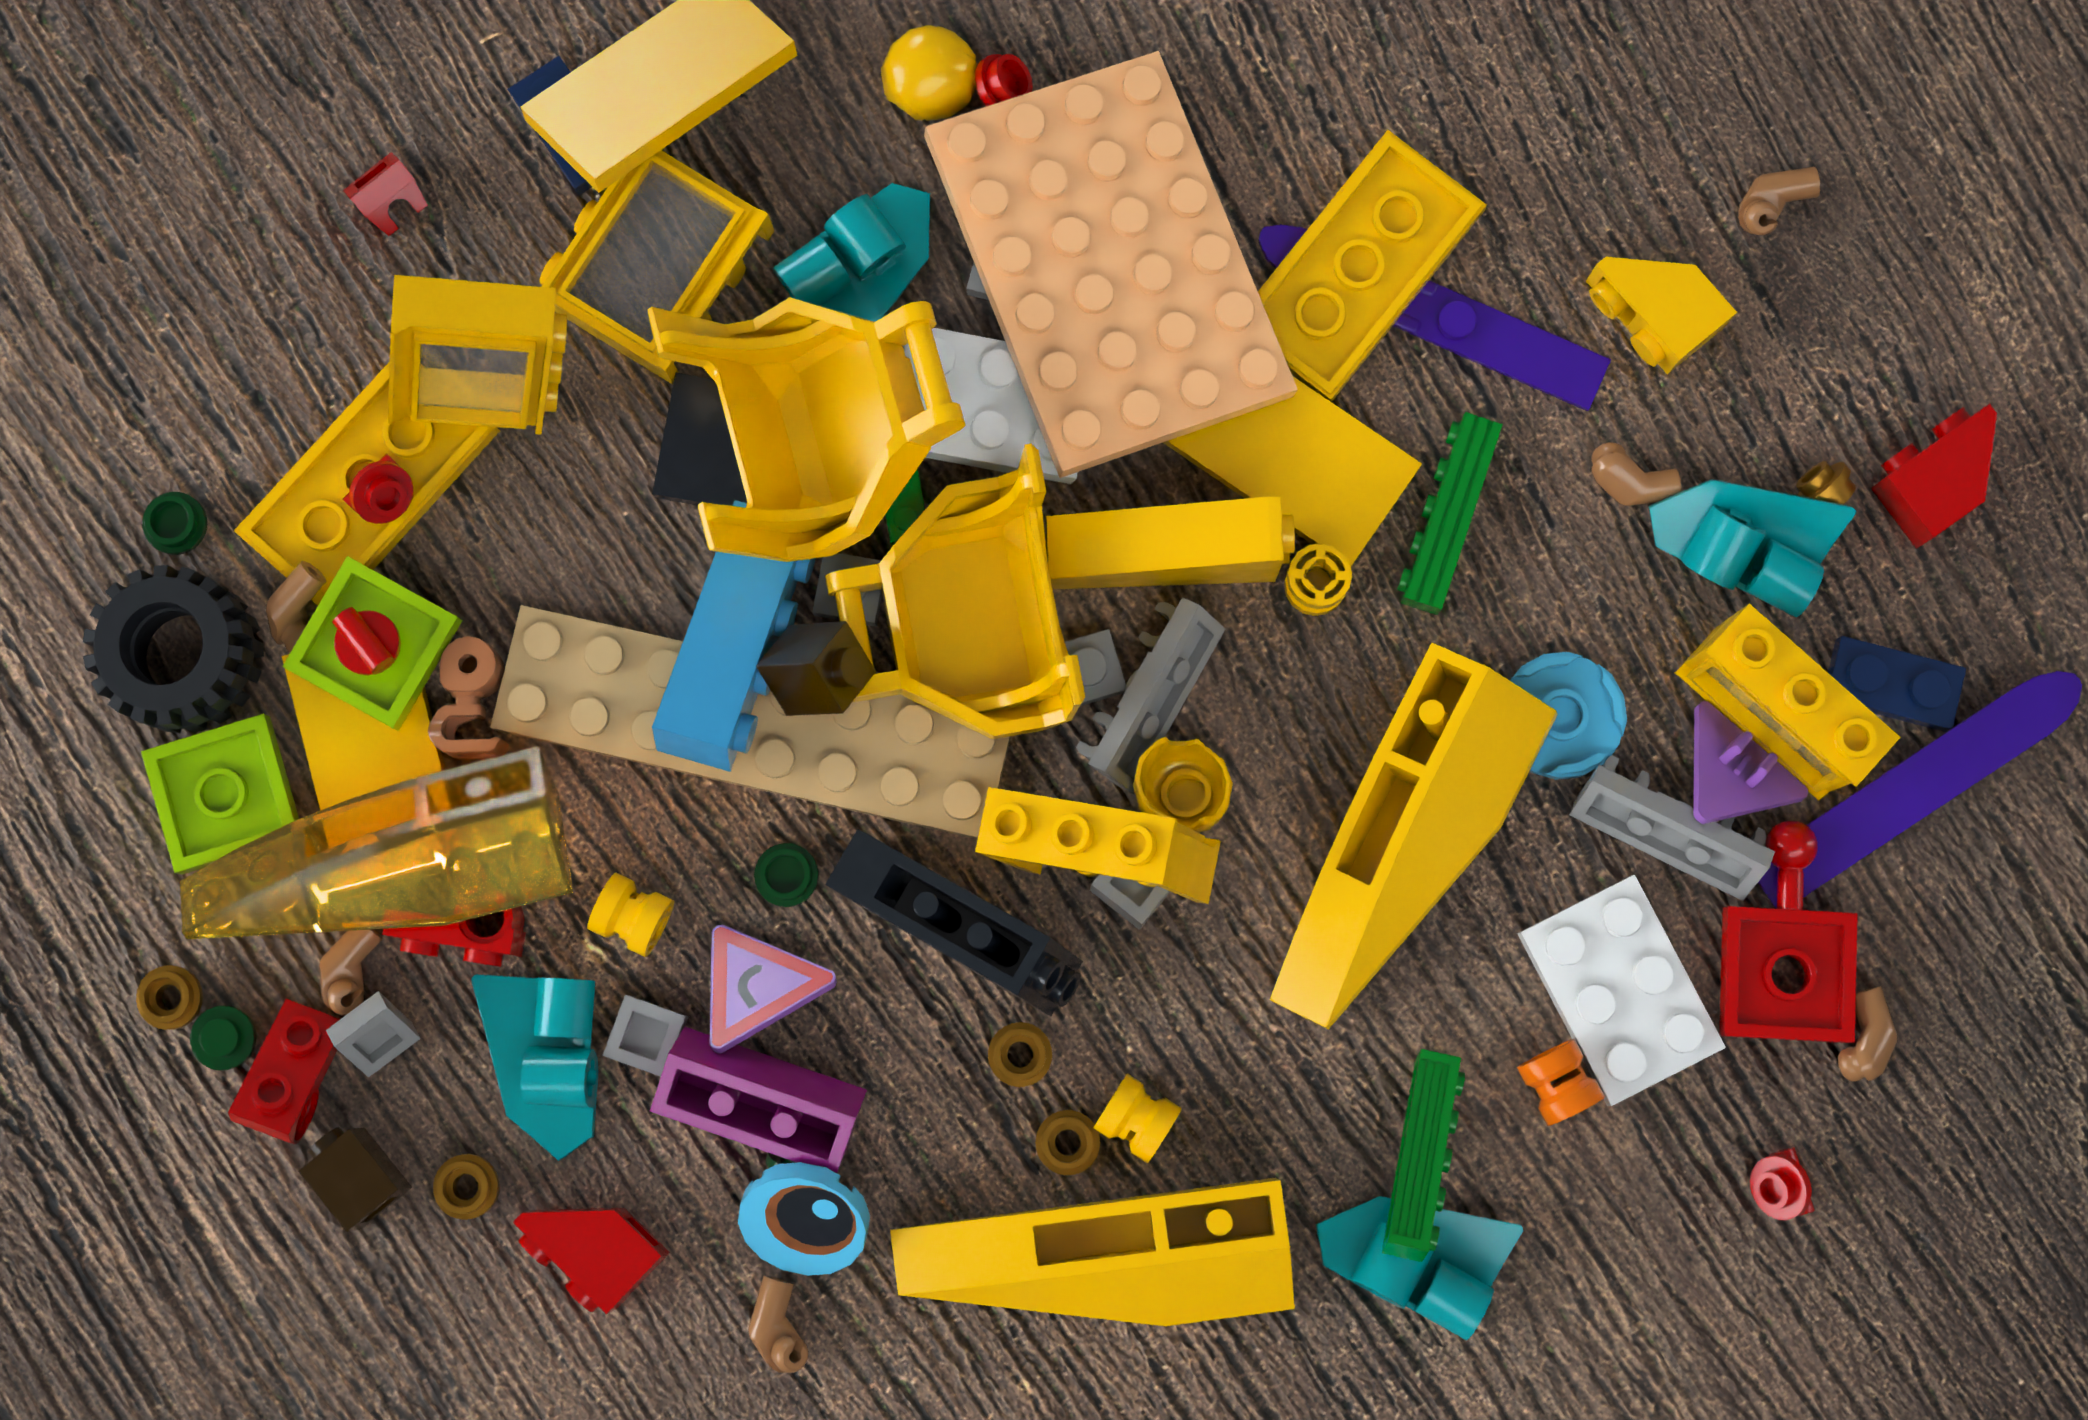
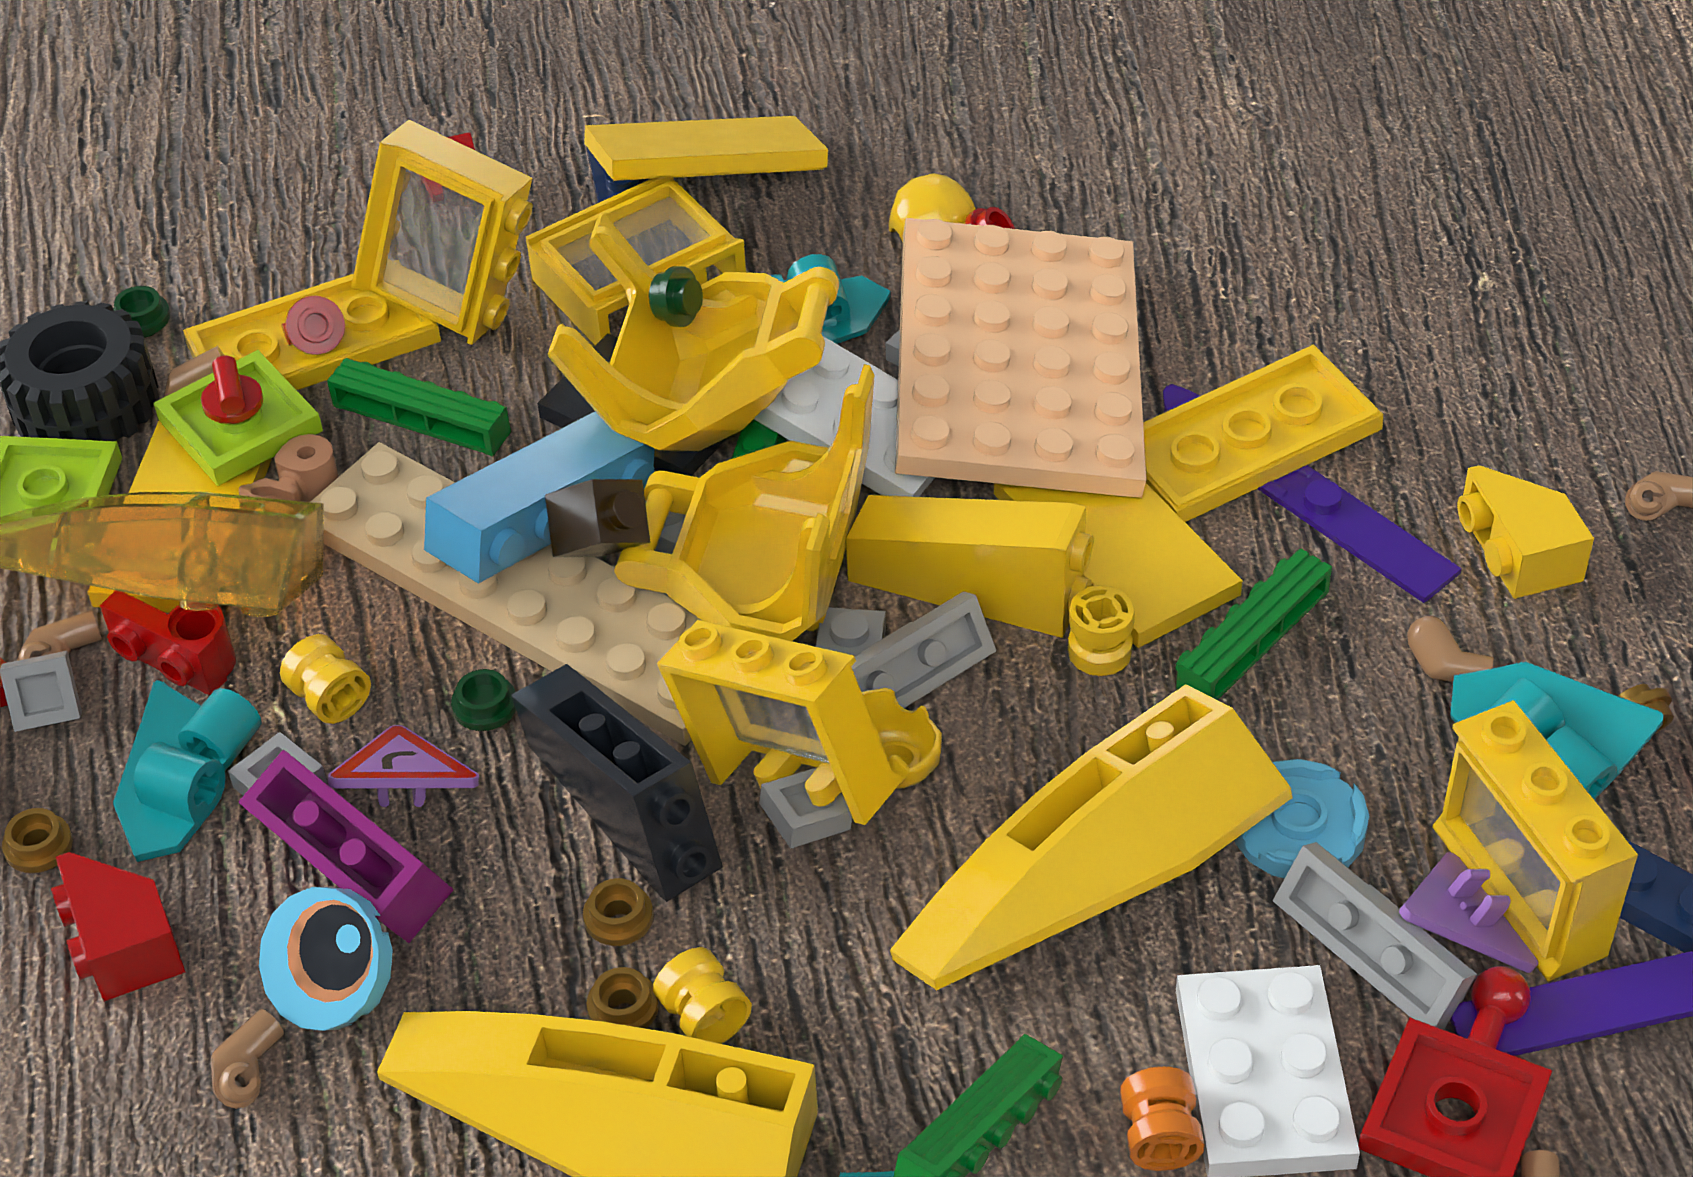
camera: 20 degrees right, 35 degrees down
none -> green piece [327,358,511,456]
none -> dark green plate [649,266,703,327]

